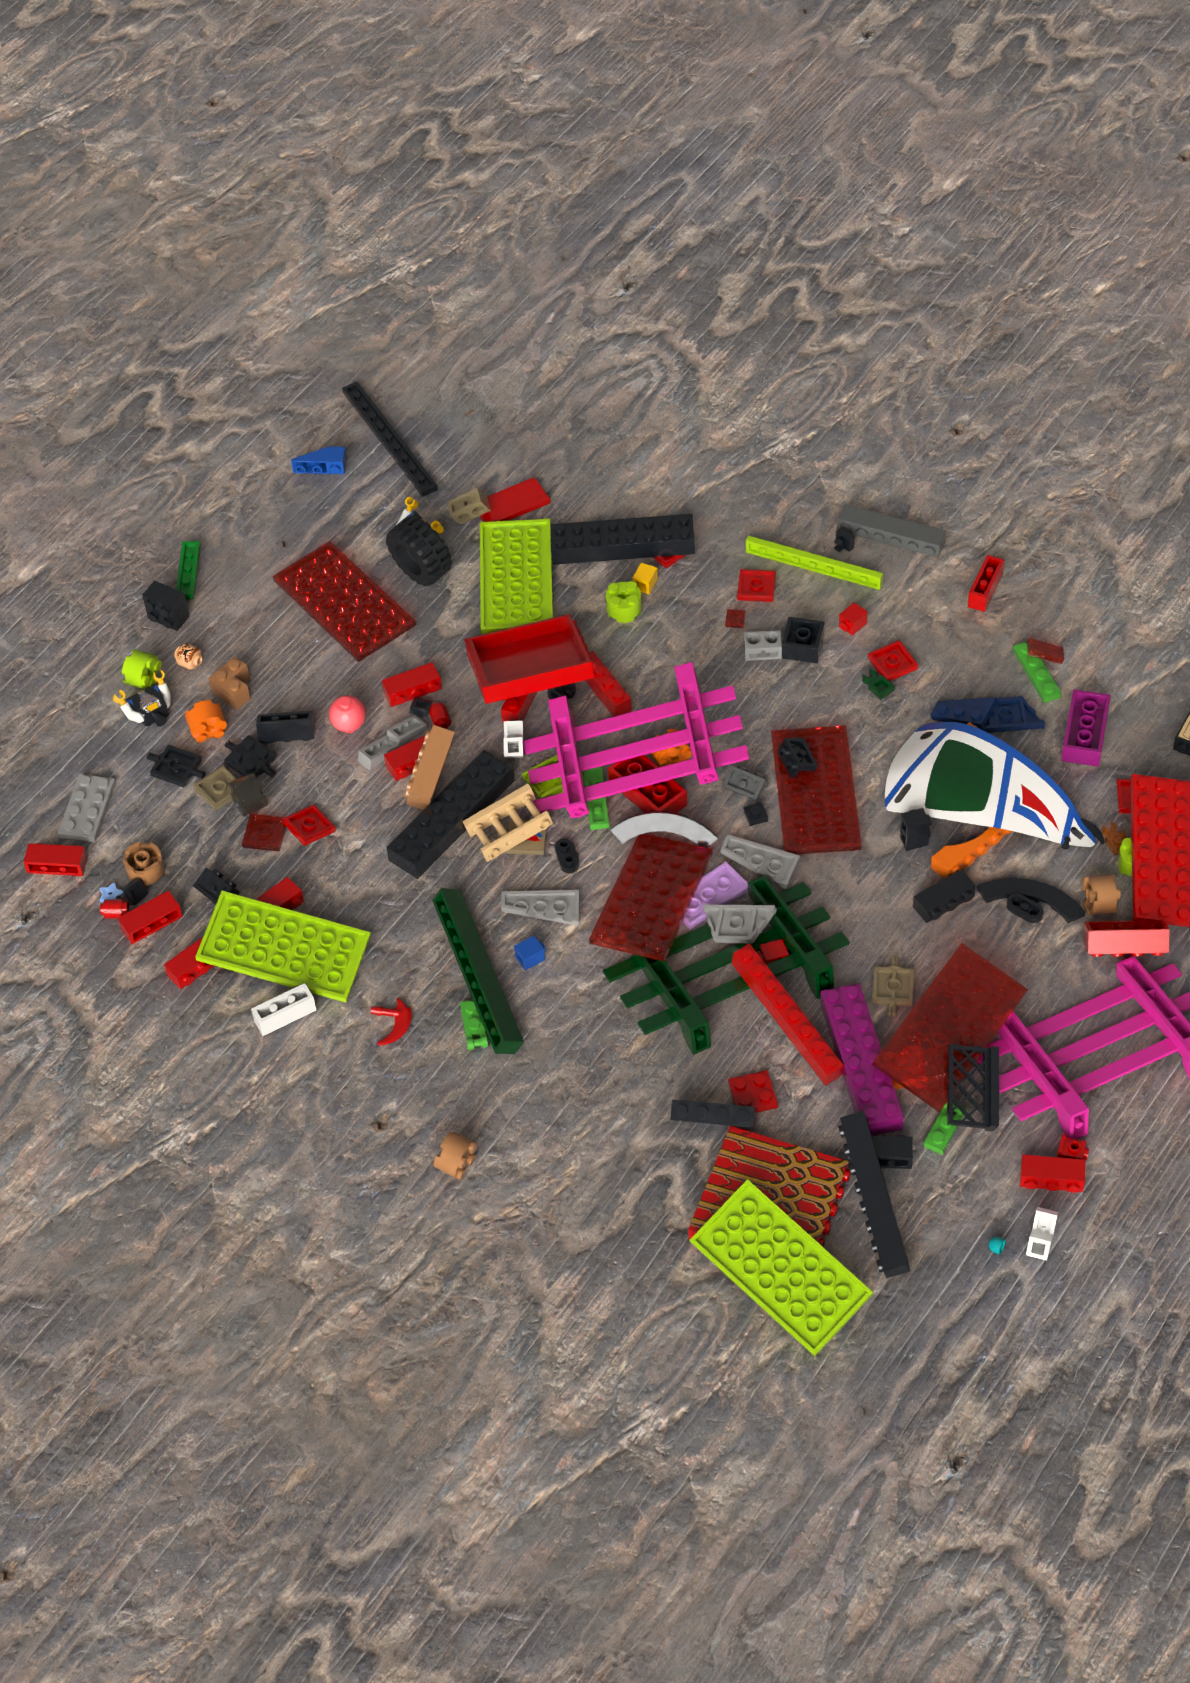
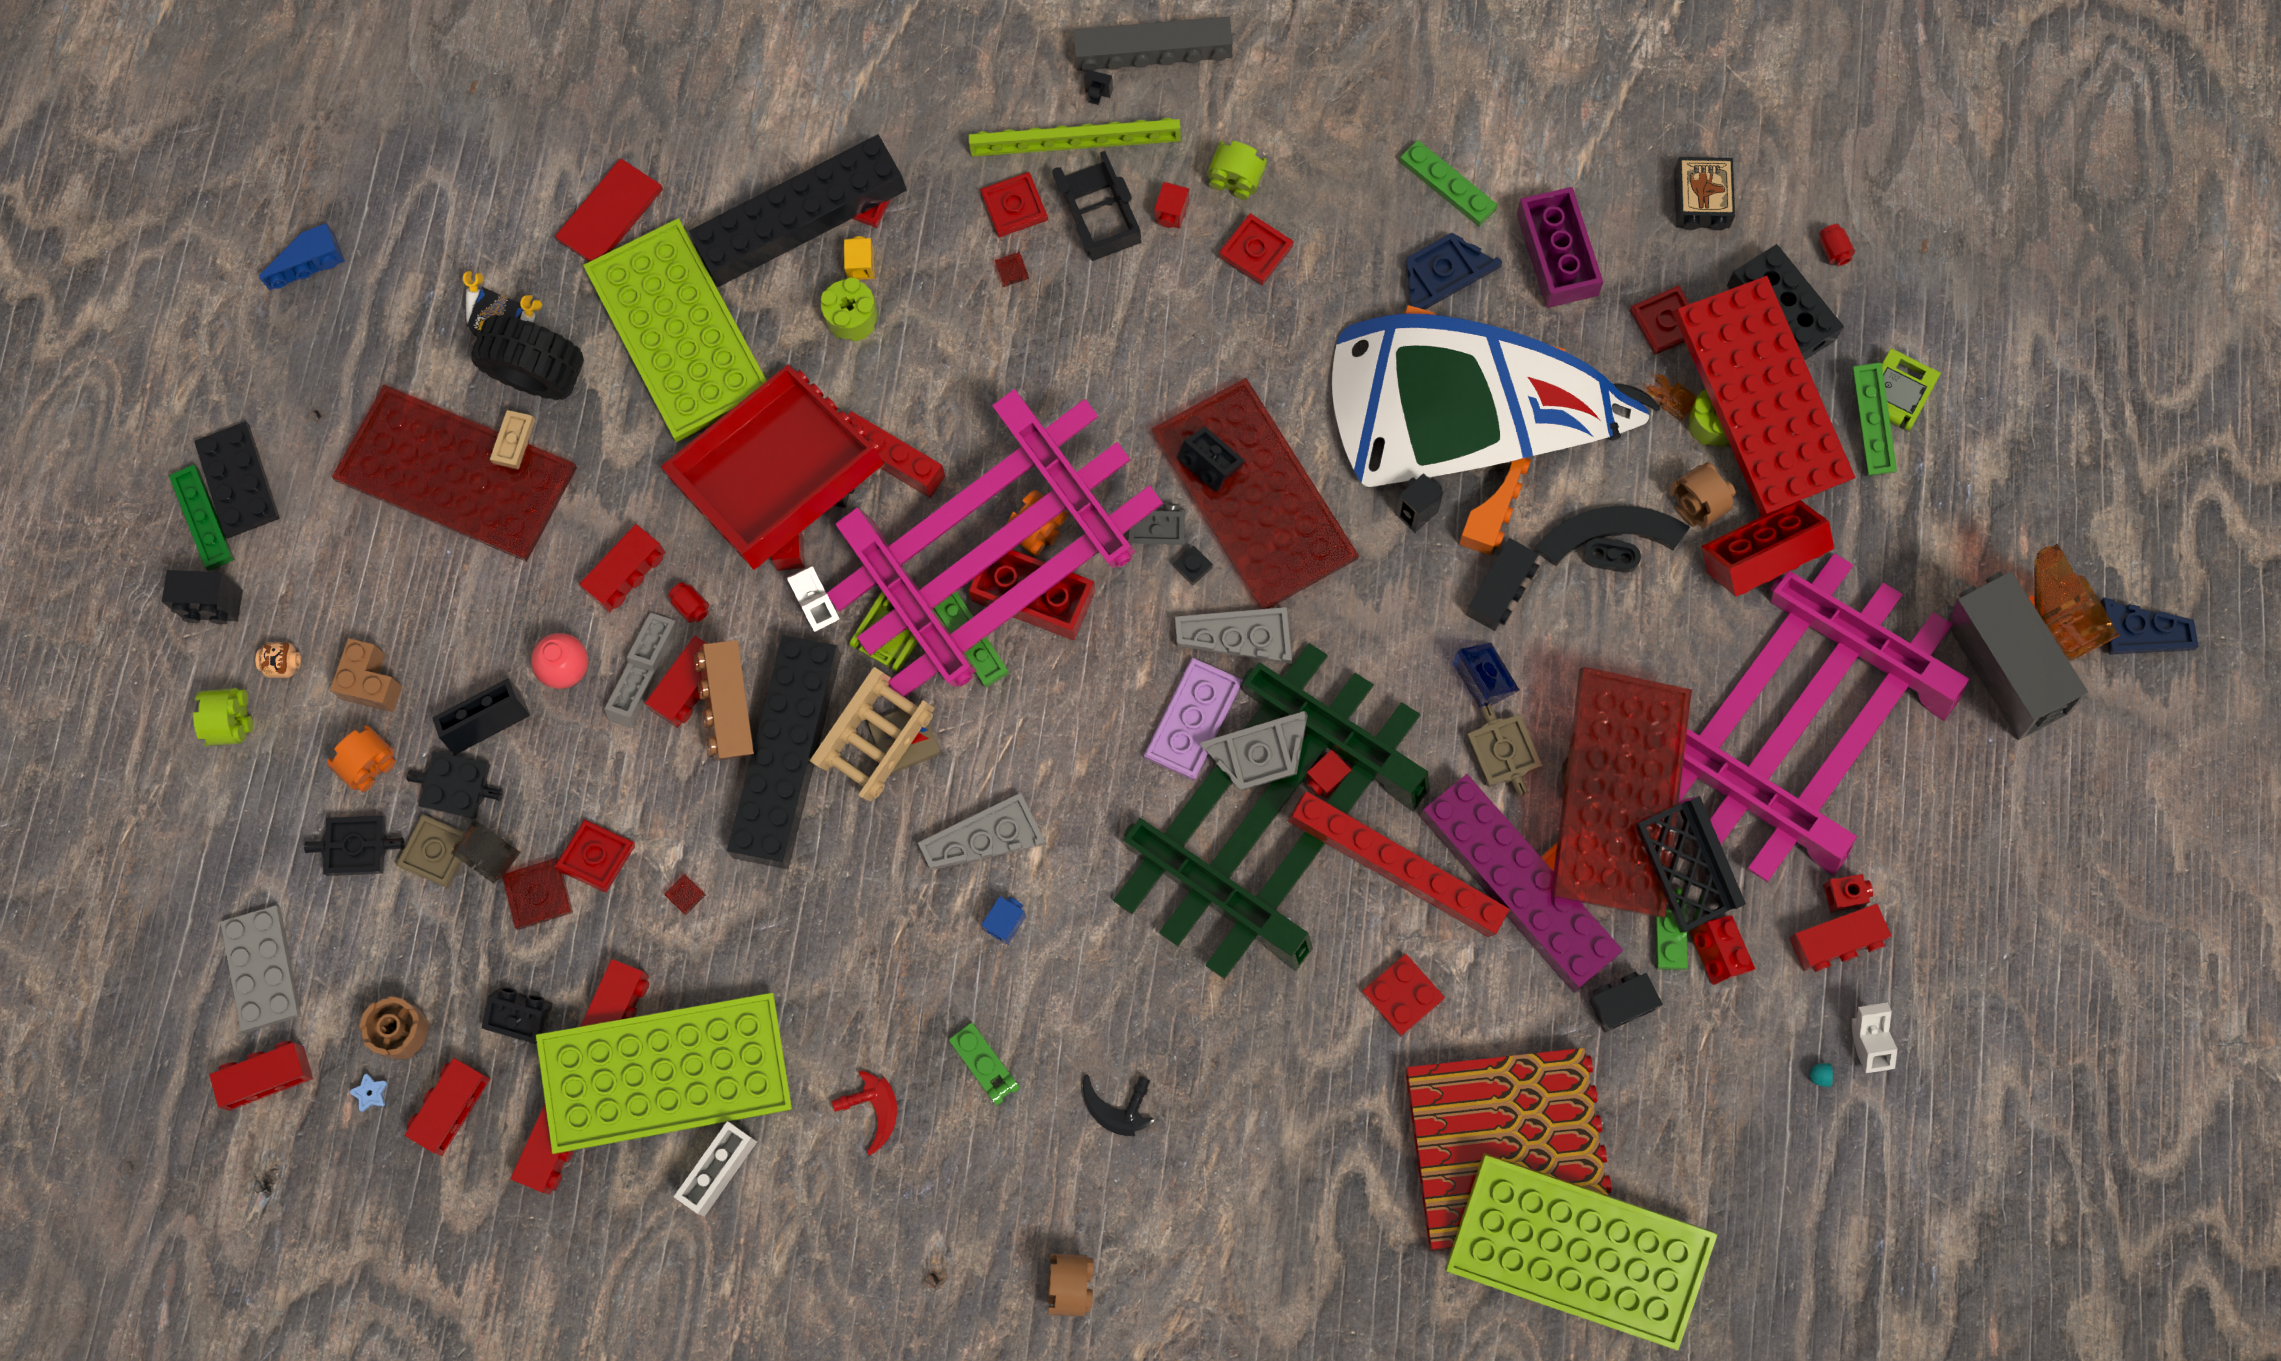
camera: 25 degrees left, 20 degrees up
red brick [100,899,129,919] -> none
torso [113,670,171,727] -> none
black tile [121,878,149,905] -> none
black plate [342,381,438,497] -> none
black plate [409,697,433,717] -> none
dark green brick [432,888,524,1054] -> none
dark tan brick [447,488,491,525] -> none
black plate [555,839,579,873] -> none
clear red plate [589,834,713,961] -> none
tile [610,811,718,850] -> none
black brick [670,1100,756,1128] -> none
light grey brick [744,630,782,661] -> none
black brick [782,617,825,663] -> none
black brick [838,1111,911,1278] -> none
dark green plate [862,669,895,700] -> none
dark blue wing [930,697,997,729] -> none
red brick [968,555,1004,612] -> none
clear red tile [1027,638,1064,664] -> none
none -> black plate [194,421,280,538]
none -> tan plate [490,410,535,469]
none -> clear red tile [664,874,706,916]
none -> black piece [1052,151,1141,261]
none -> black piece [1083,1075,1155,1136]
none -> lime brick [1207,141,1267,200]
none -> clear blue slope [1453,643,1520,708]
none -> red bracket [1690,915,1755,985]

